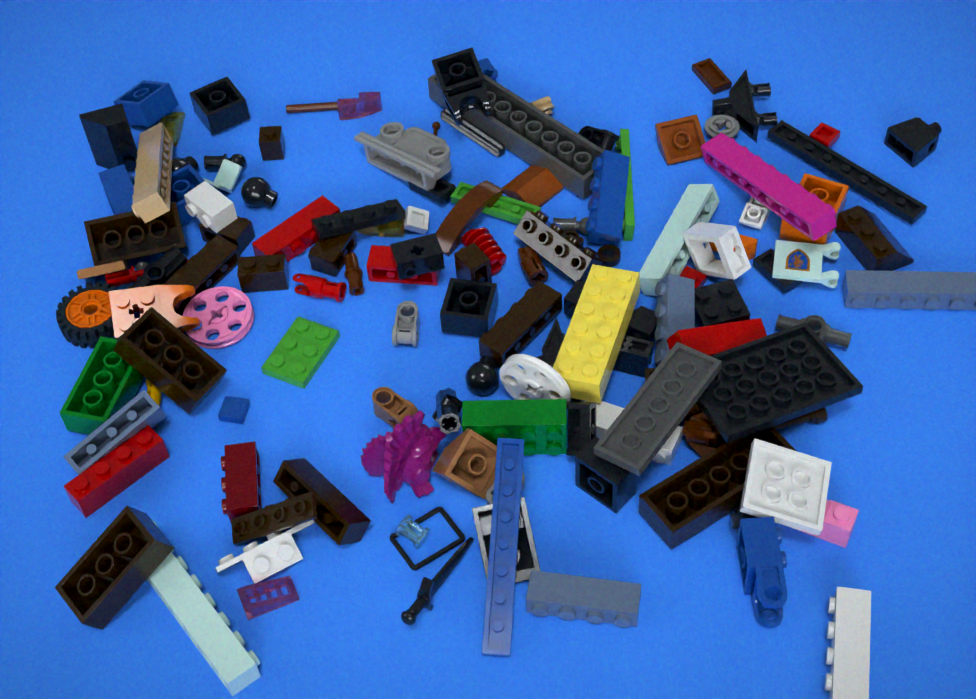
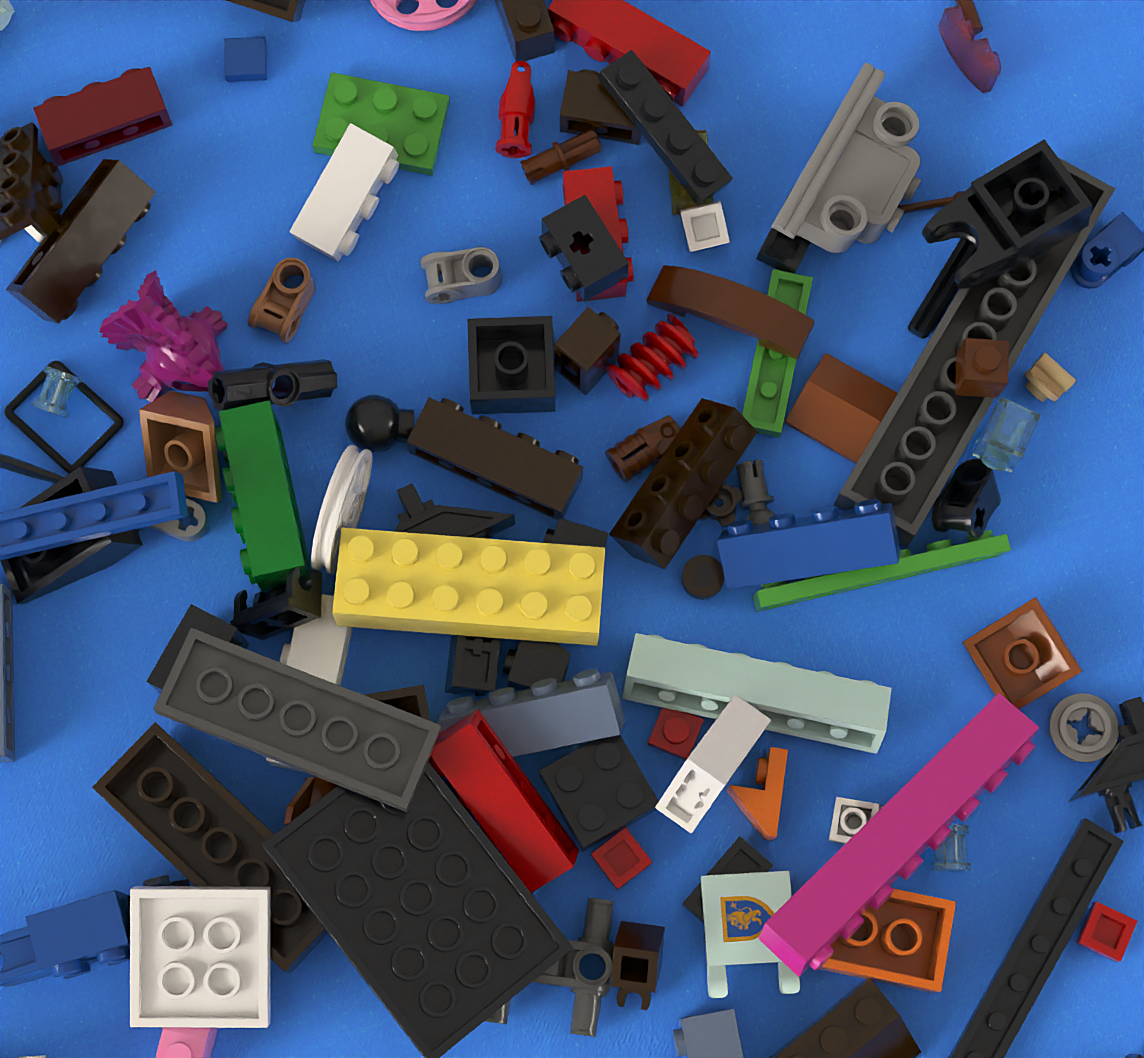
camera: 70 degrees right, 25 degrees up
none -> white brick [289,123,399,262]
none -> red plate [591,827,653,890]
none -> dark brown brick [610,921,665,1010]
none -> reddish brown brick [955,338,1009,398]
none -> clear light blue arch [972,397,1041,473]

